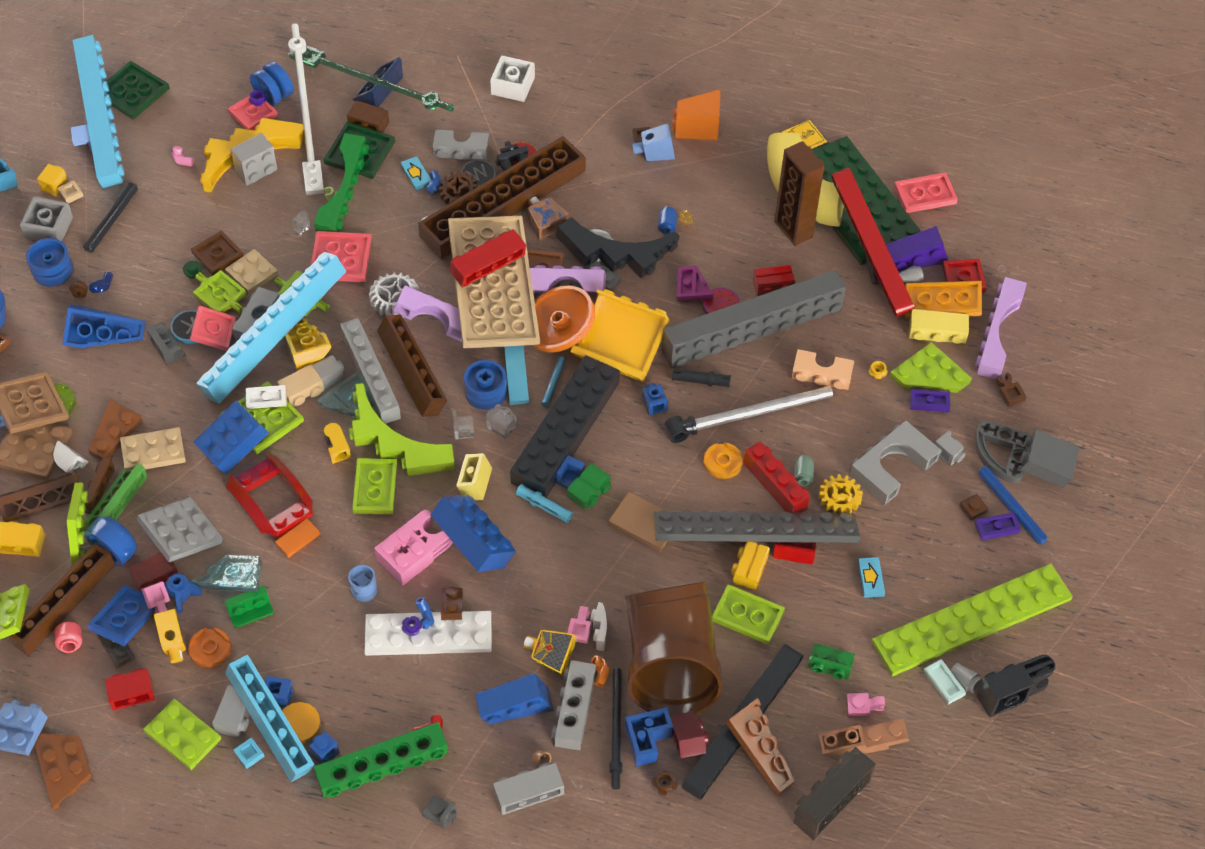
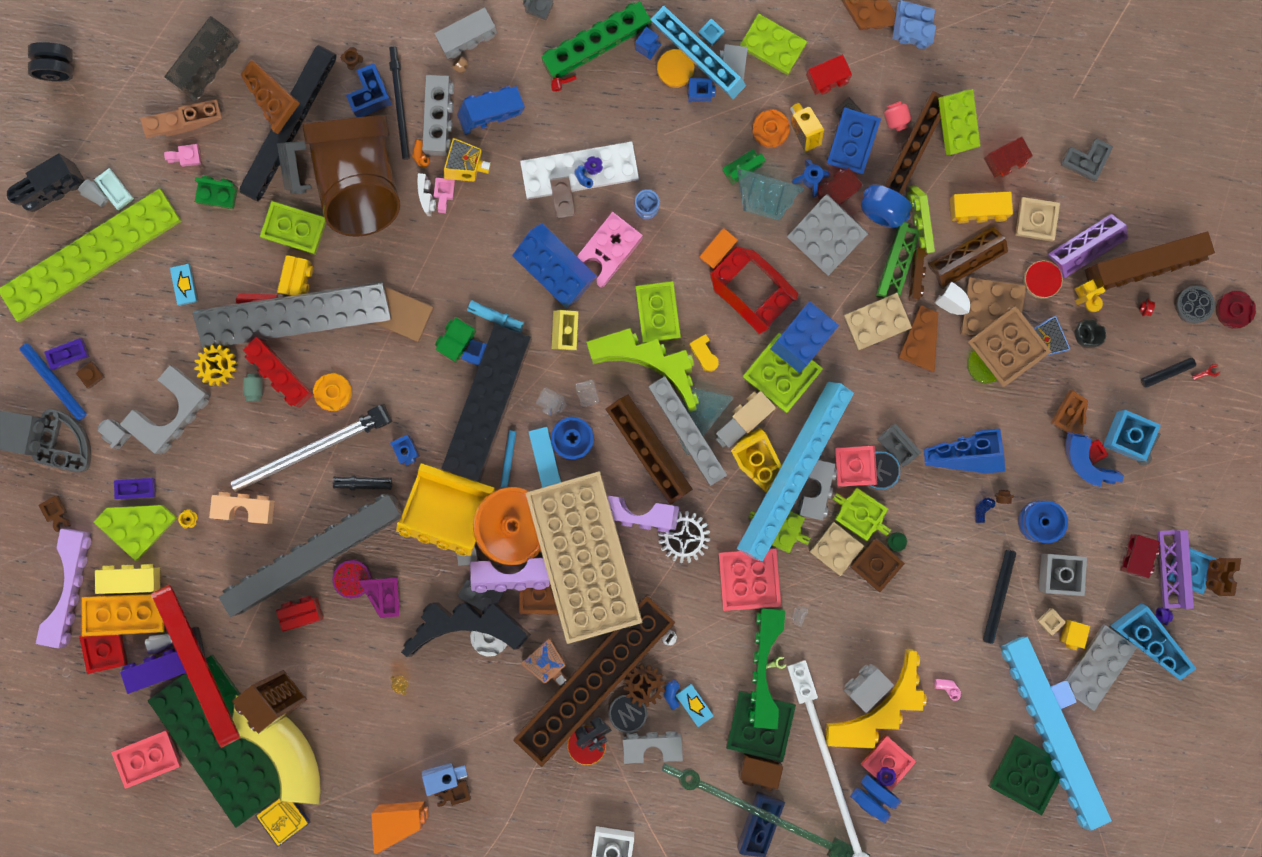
camera: 170 degrees right, 30 degrees up
bright pink plate [141,582,170,614] -> none
white plate [246,385,287,409] -> none
red brick [450,229,526,288] -> none
blue brick [658,206,677,234] -> none
dark red brick [670,711,709,759] -> none
none -> black wheel [28,42,73,82]
none -> dark grey panel [277,141,312,194]
none -> light grey plate [1065,625,1137,711]

